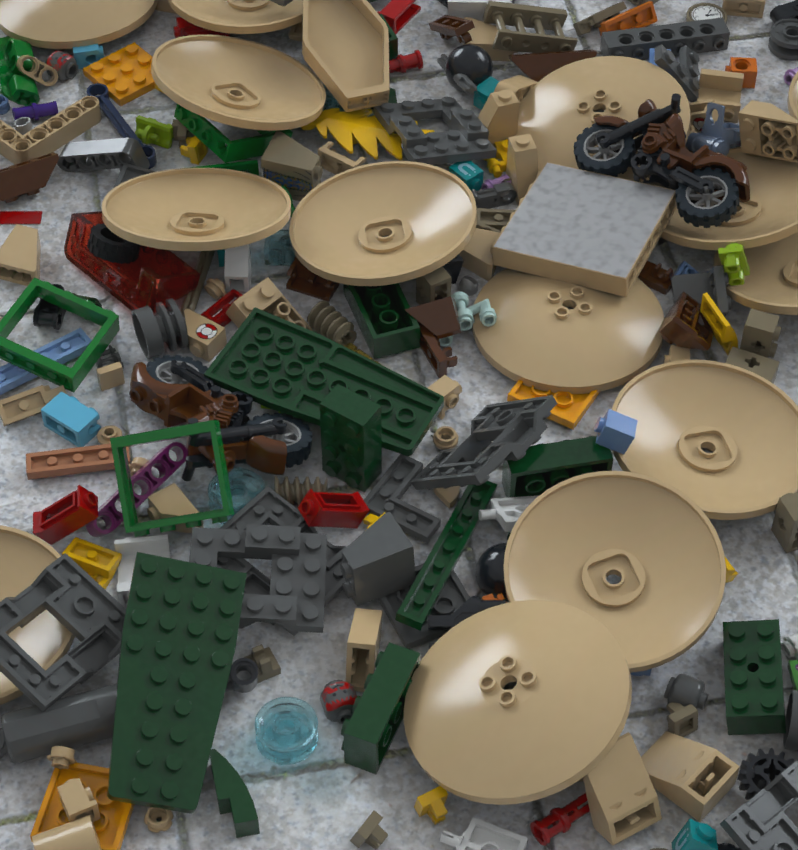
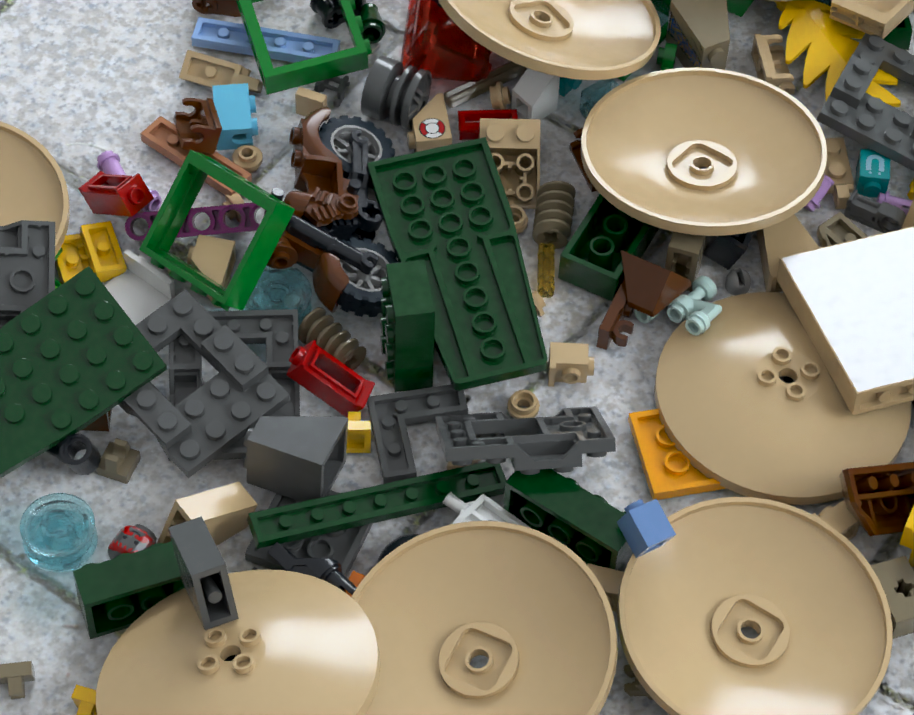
camera: 45 degrees right, 5 degrees up
none -> lavender pin [97,151,126,175]
none -> dark grey brick [168,516,239,630]
none -> reddish brown hinge [173,98,222,154]

